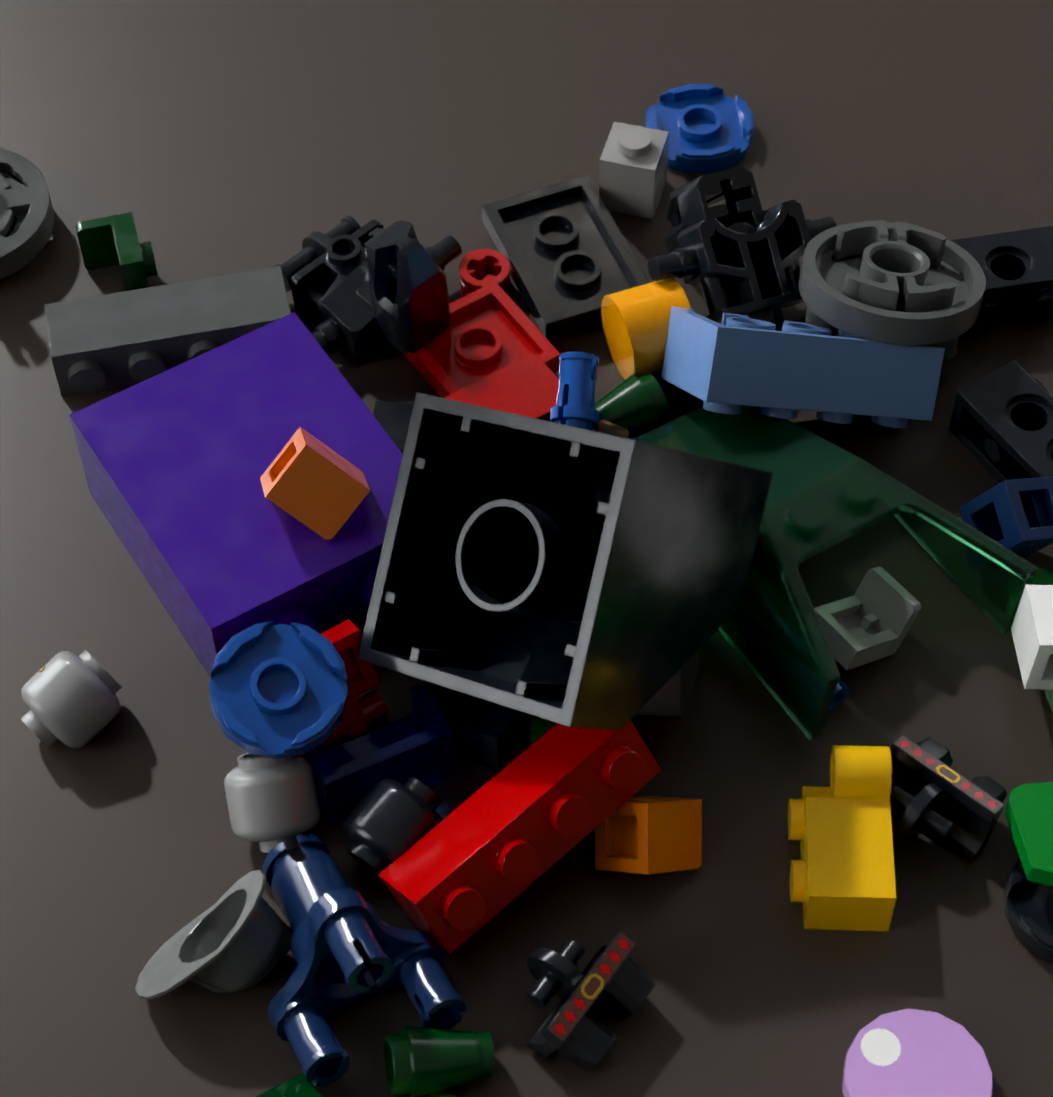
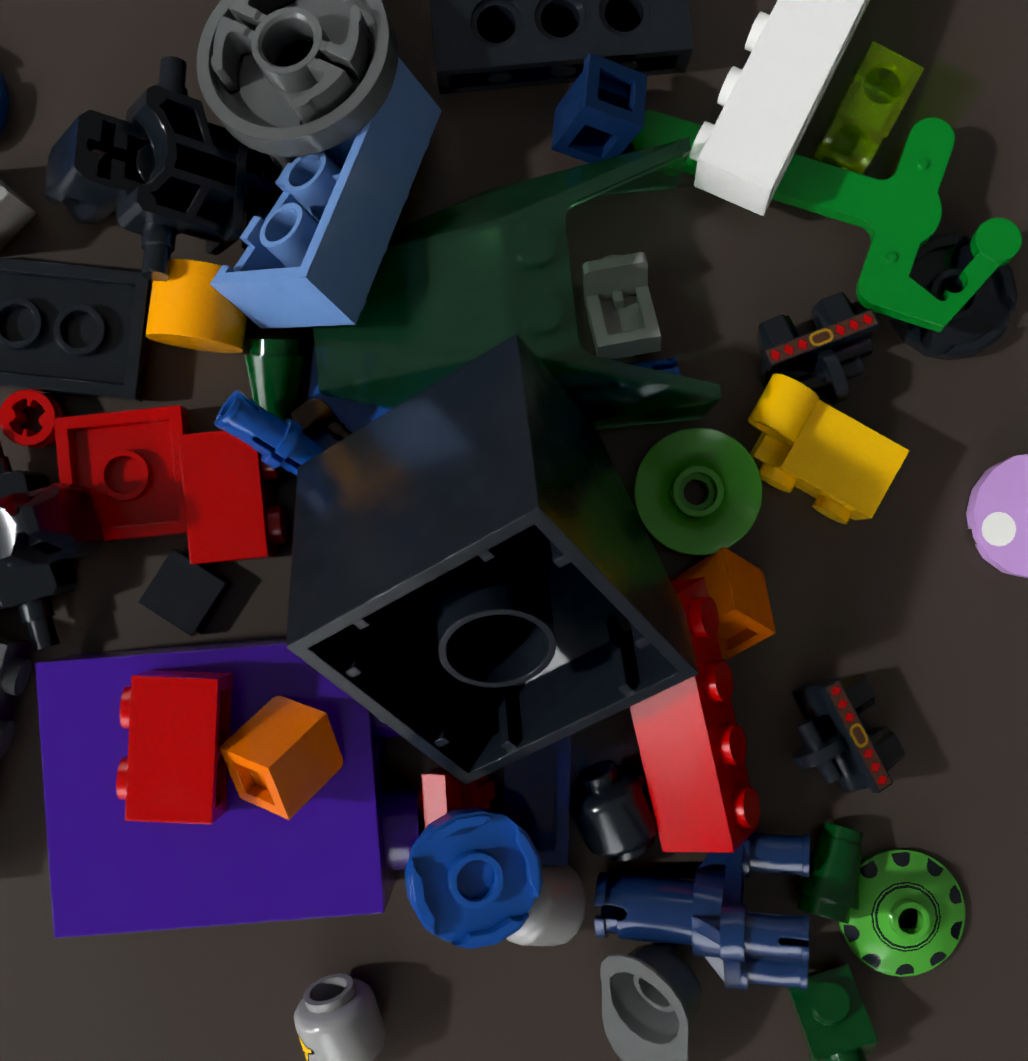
camera: 60 degrees left, 35 degrees up
none -> red brick [116,670,233,824]
none -> bright green dish [634,428,762,555]

